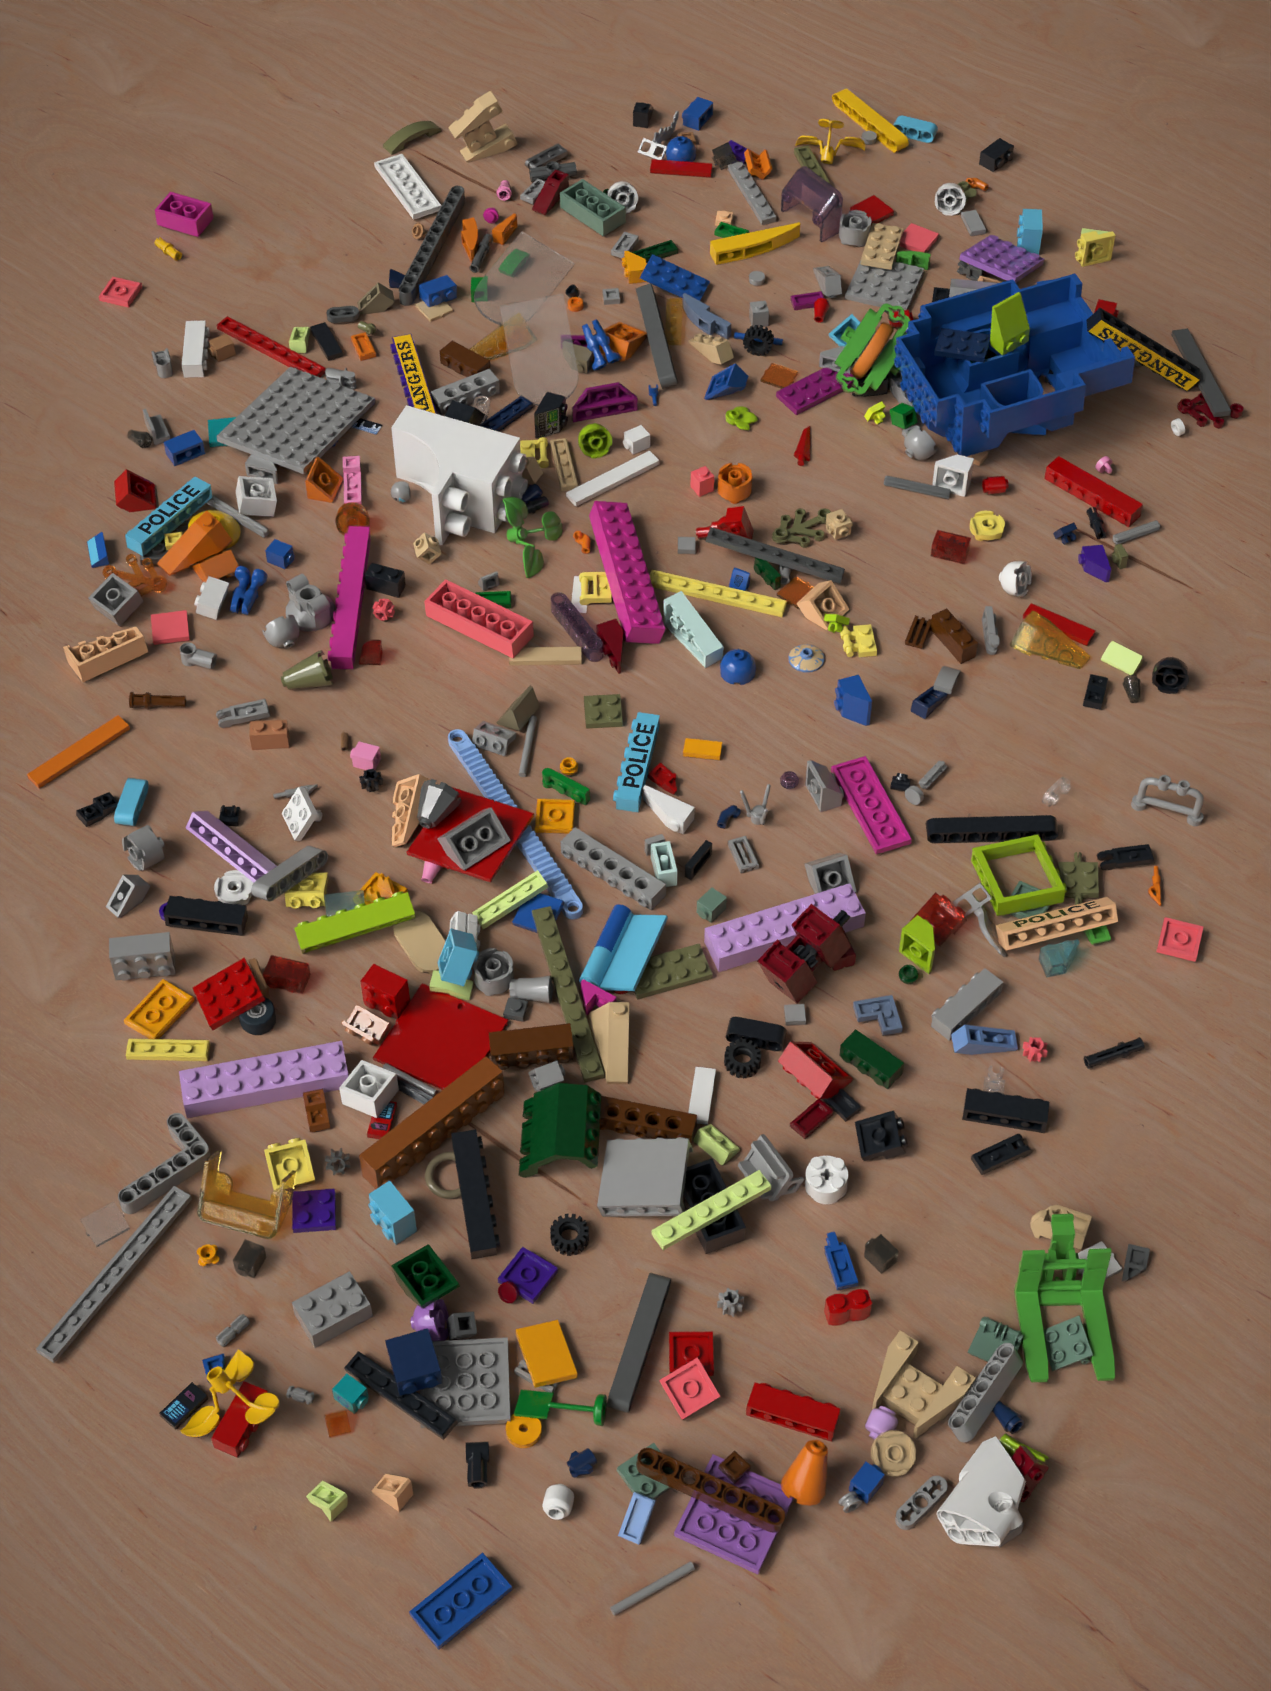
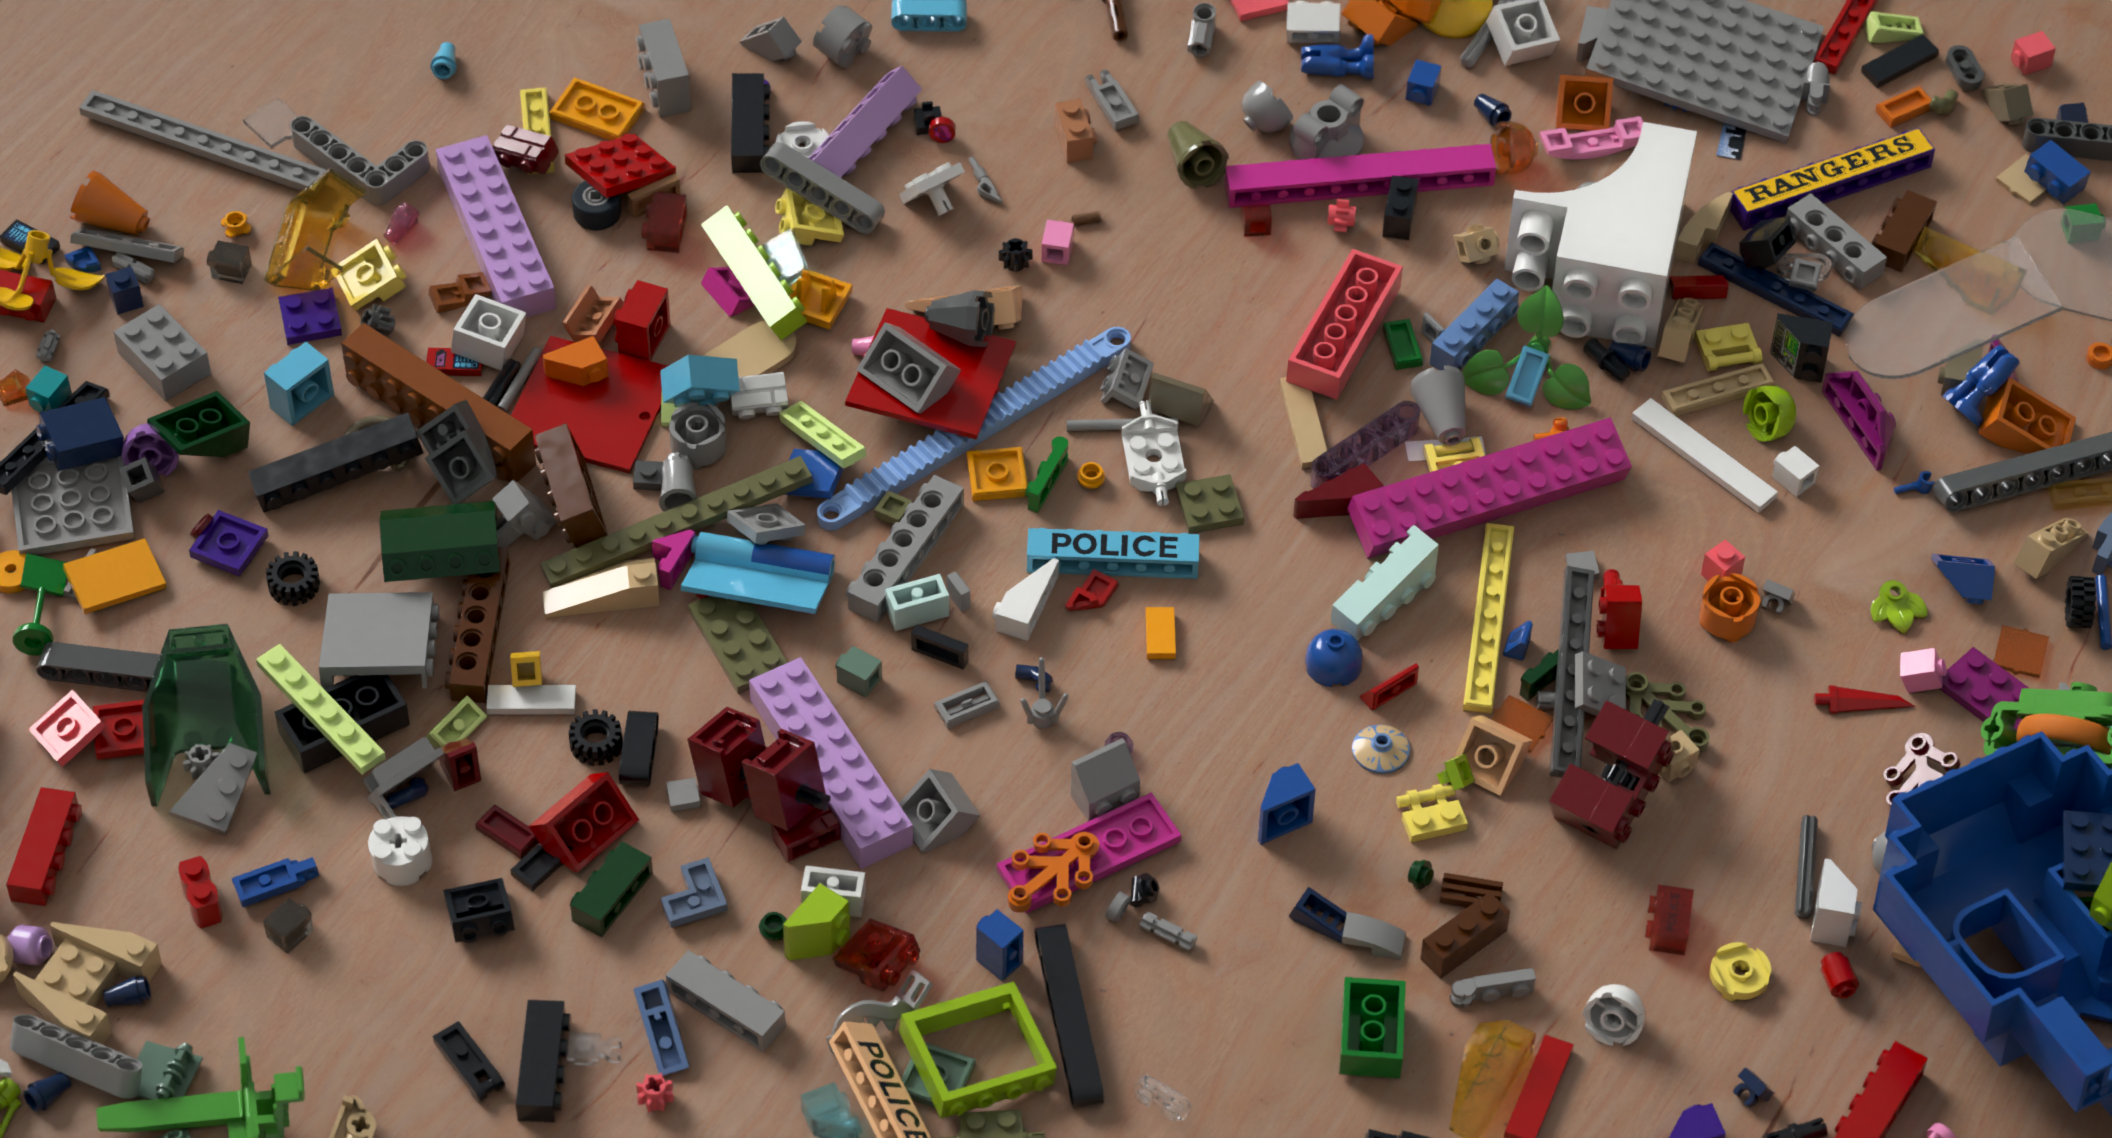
camera: 80 degrees right, 0 degrees up
none -> orange cone [70,170,150,235]
none -> light grey tile [70,227,184,263]
none -> dark blue cone [103,975,151,1007]
none -> dark blue brick [105,266,144,315]
none -> clear green windscreen [142,624,271,807]
none -> light grey wing [169,743,257,835]
none -> clear pink cone [384,203,420,244]
none -> dark grey slope [416,400,497,504]
none -> medium azure cone [430,42,457,79]
none -> dark red slope [439,738,481,792]
none -> dark red brick [493,125,559,174]
none -> yellow brick [510,651,542,687]
none -> orange slope [543,336,609,386]
none -> dark pink slope [701,267,755,317]
none -> light grey plate [727,503,805,545]
none -> white brick [801,866,866,917]
none -> olive plate [874,490,913,525]
none -> red tile [929,117,956,143]
none -> blue brick [976,909,1024,981]
none -> orange plant [1008,832,1099,913]
none -> white plate [1122,400,1187,506]
none -> green brick [1339,977,1406,1079]
none -> red slope [1360,663,1419,710]
none -> dark green plate [1408,860,1434,890]
none -> light grey cone [1410,366,1466,445]
none -> medium blue brick [1430,279,1519,370]
none -> dark blue cone [1474,93,1512,128]
none -> medium azure tile [1505,345,1550,408]
none -> dark red piece [1549,699,1675,850]
none -> light grey plate [1575,651,1626,716]
none -> light grey tile [1762,579,1796,614]
none -> light grey tile [1789,258,1822,292]
none -> plant [1883,733,1961,808]
none -> bright pink brick [1900,648,1947,693]
none -> coral brick [2011,31,2056,76]

